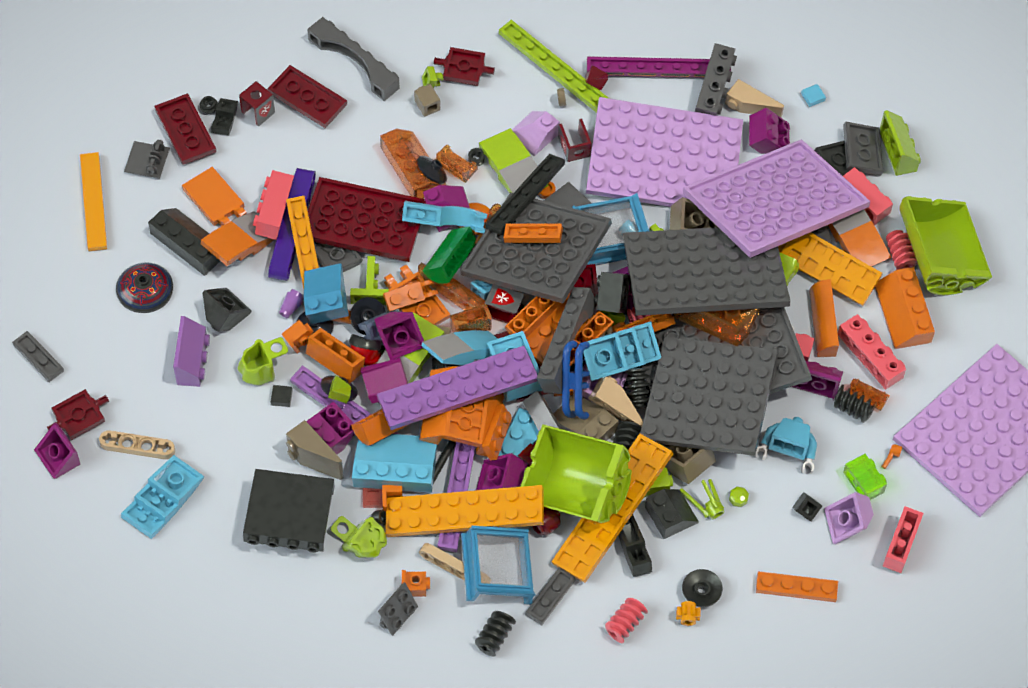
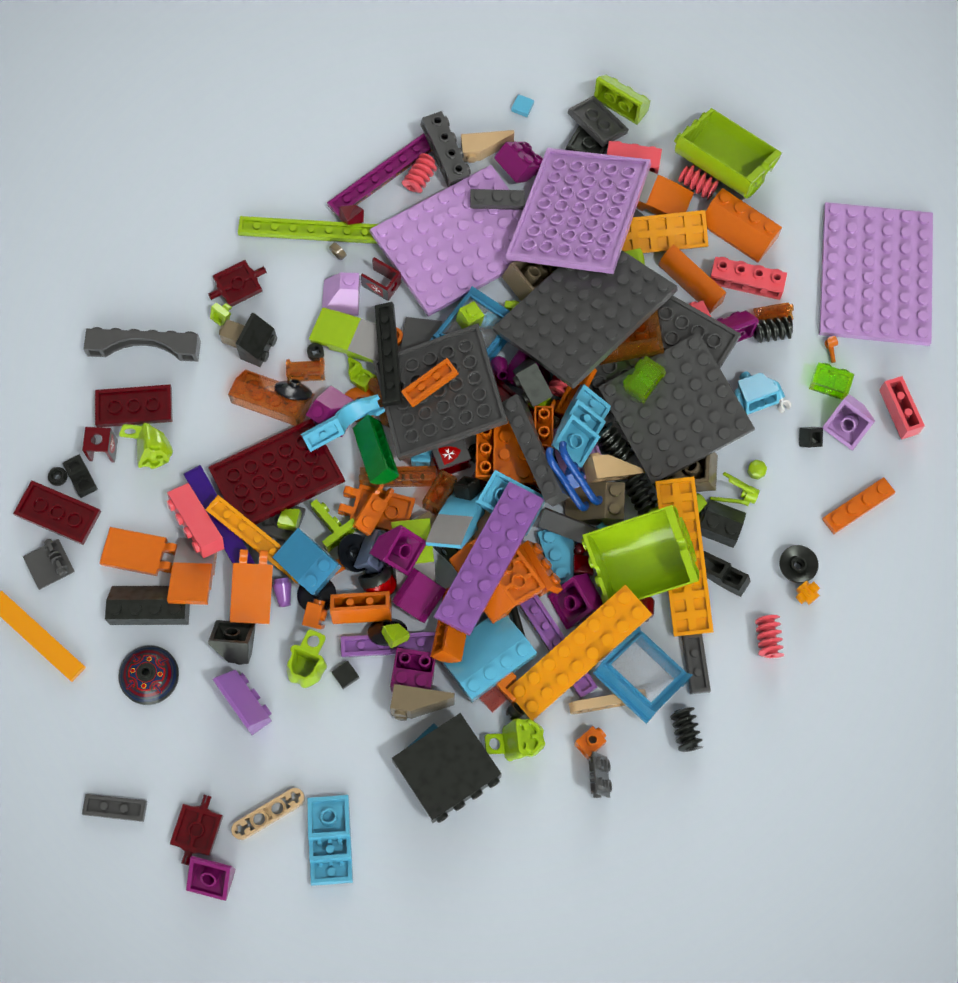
camera: 40 degrees left, 10 degrees up
none -> lime piece [119,423,173,469]
none -> orange tile [230,549,273,624]
none -> pearl dark grey slope [236,313,277,367]
none -> lime slope [277,509,302,531]
none -> lime slope [348,357,377,392]
none -> coral piece [402,153,437,193]
none -> pearl dark grey slope [453,476,482,501]
none -> lime brick [455,301,485,329]
none -> dark grey plate [470,189,525,210]
none -> magenta cone [491,356,508,380]
none -> clear neon green brick [623,356,666,404]

